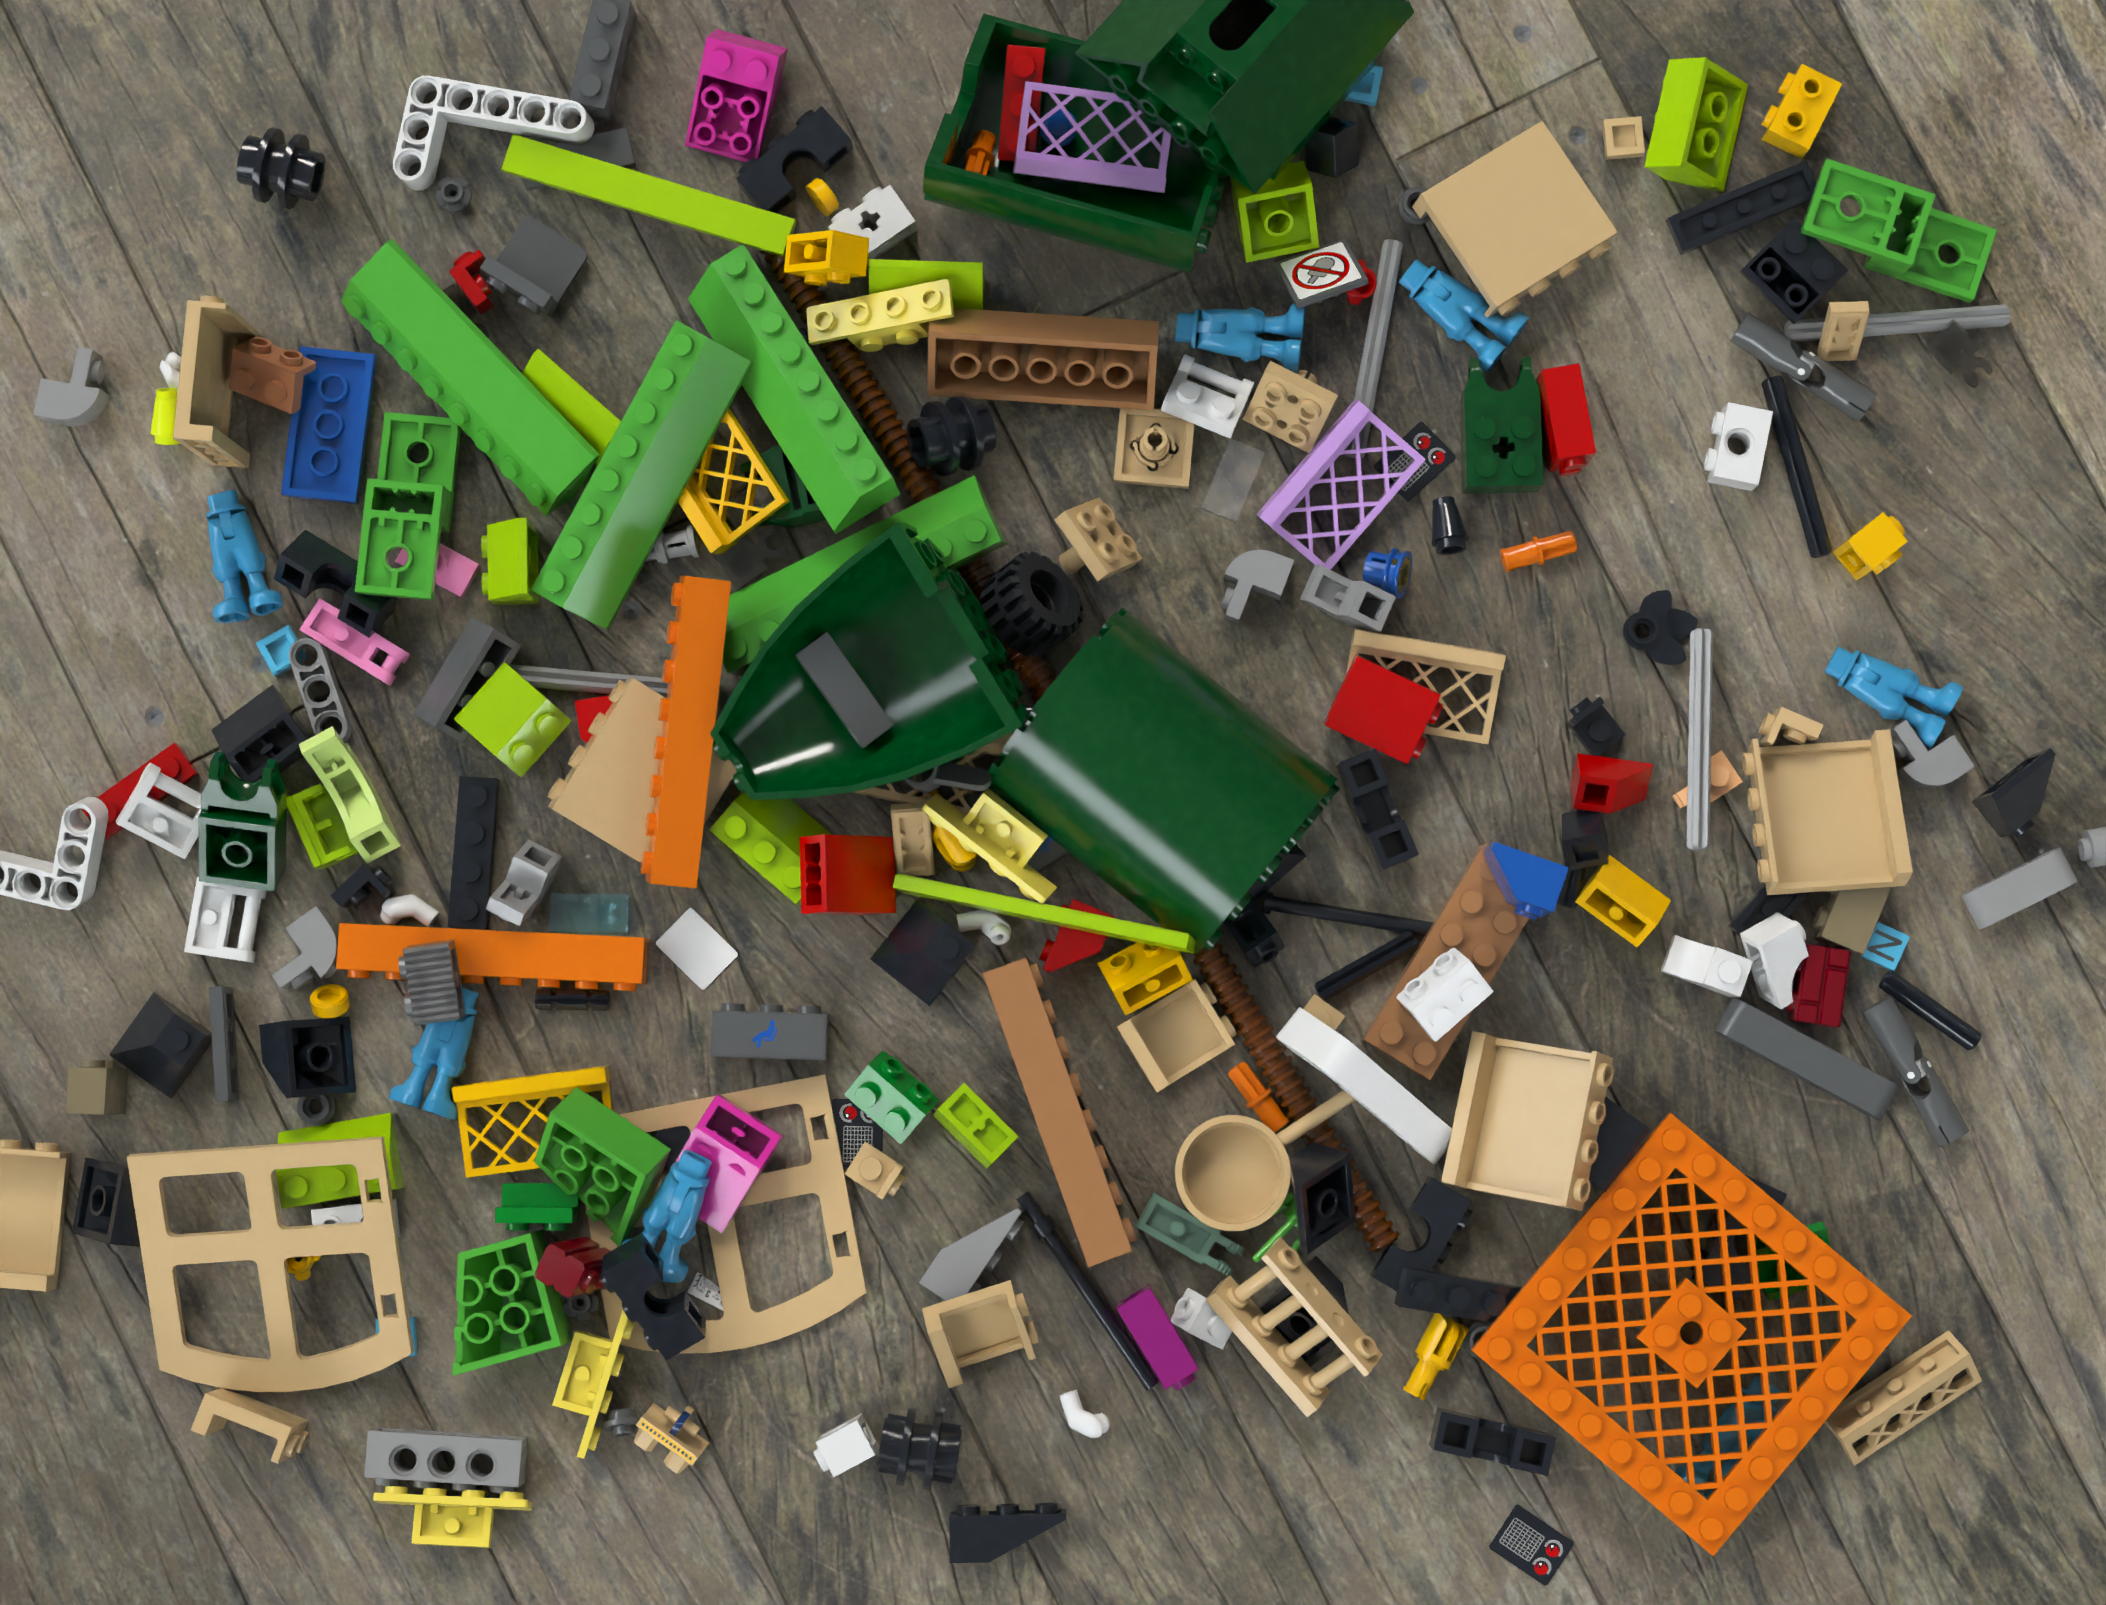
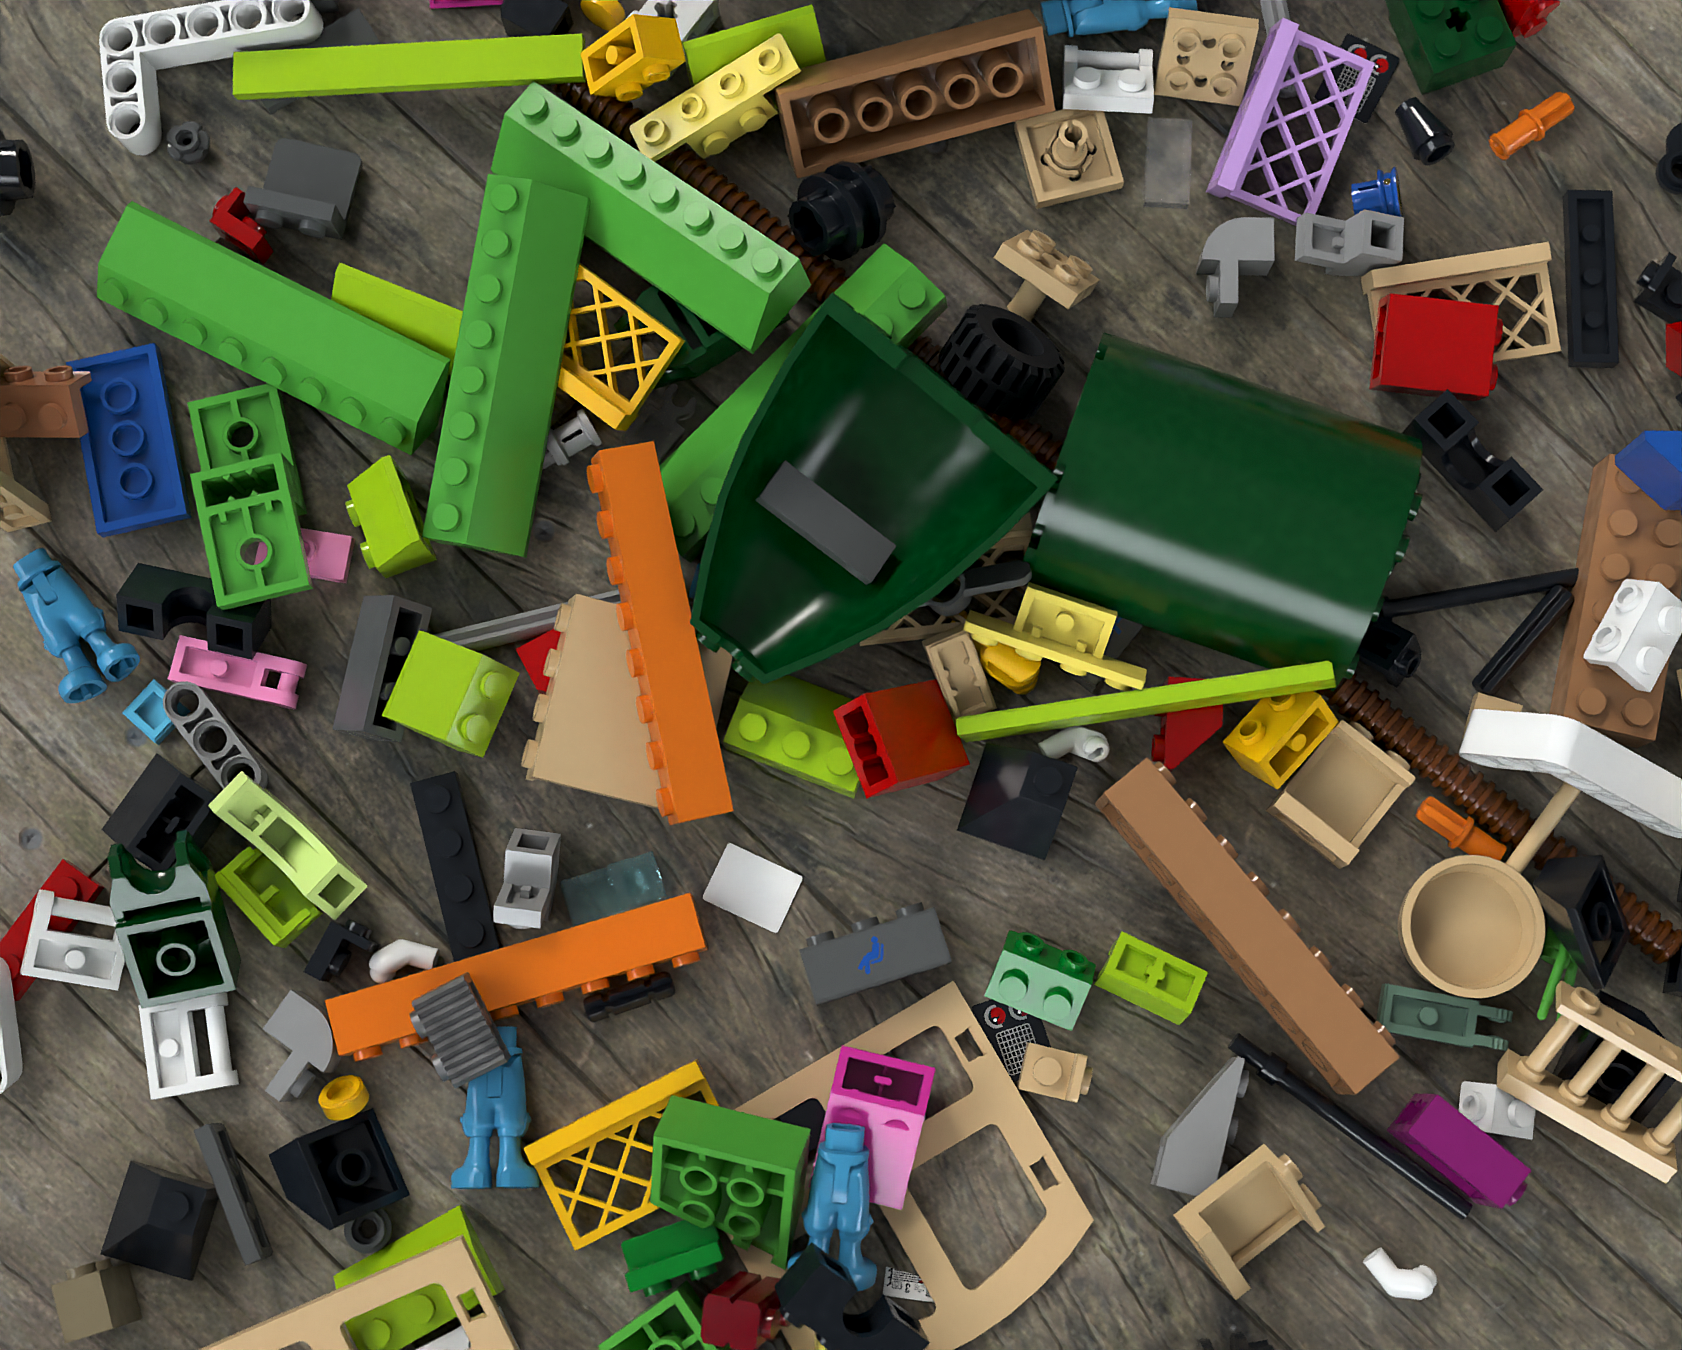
camera: 25 degrees left, 5 degrees down
none -> black plate [1563,190,1619,368]

